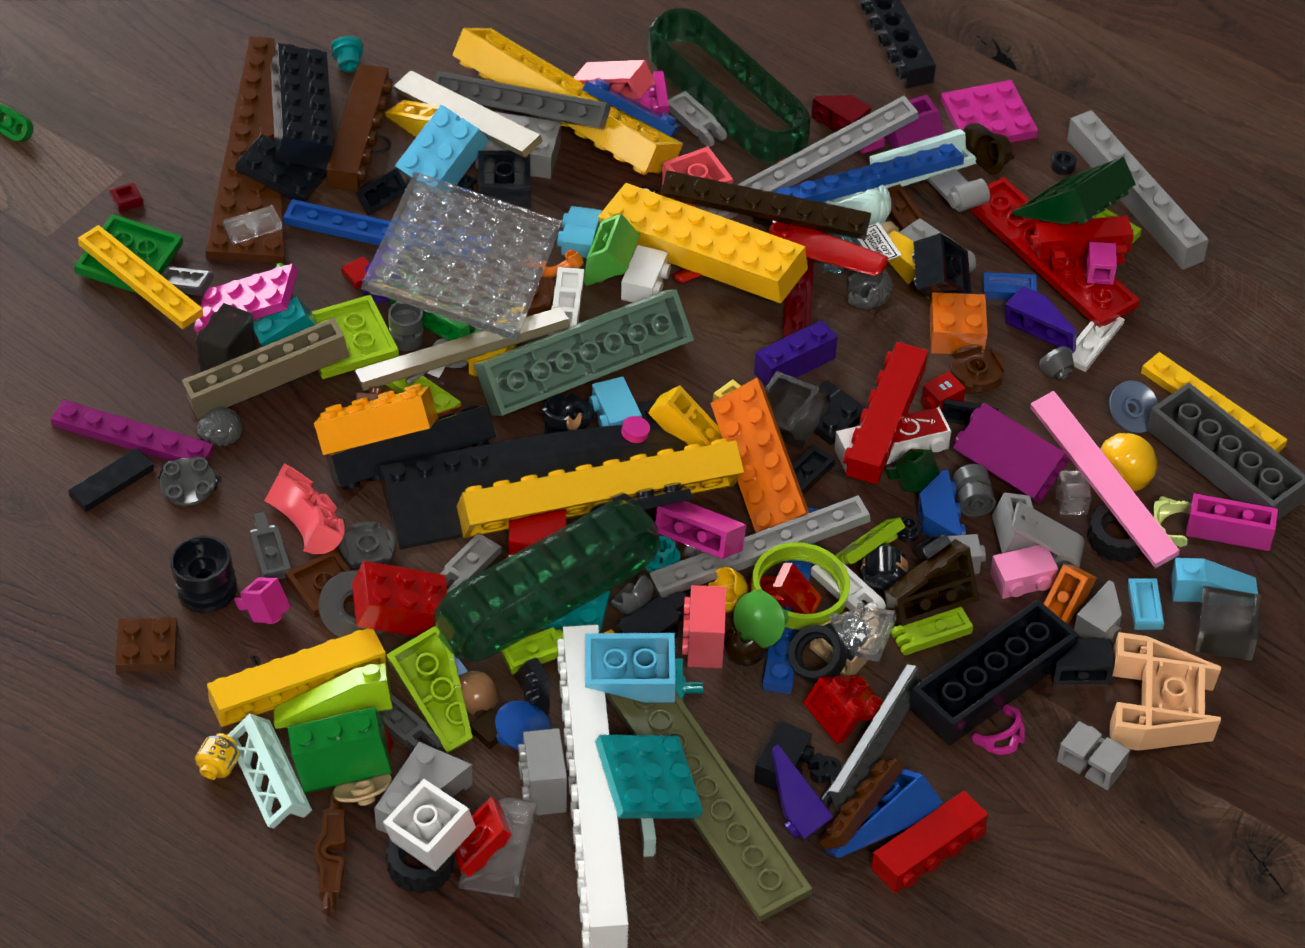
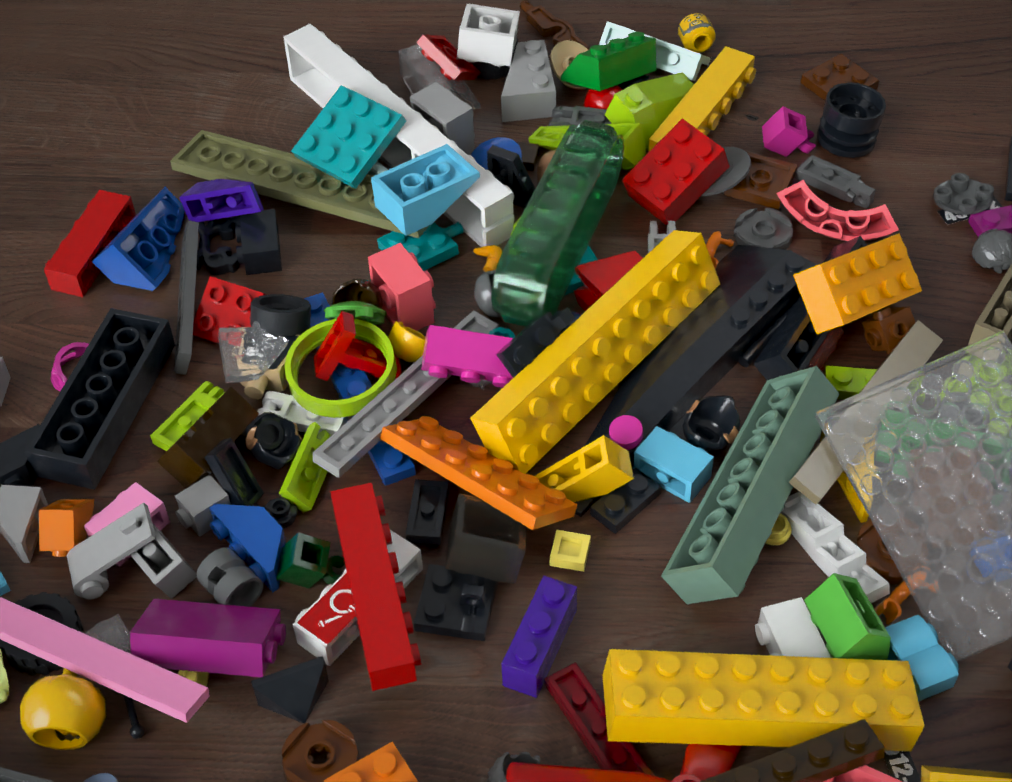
camera: 150 degrees right, 0 degrees up
black hinge [616,591,687,638] -> none
reddish brown plate [819,758,905,850] -> none
red brick [921,371,966,413] -> none
none -> orange piece [706,231,734,269]

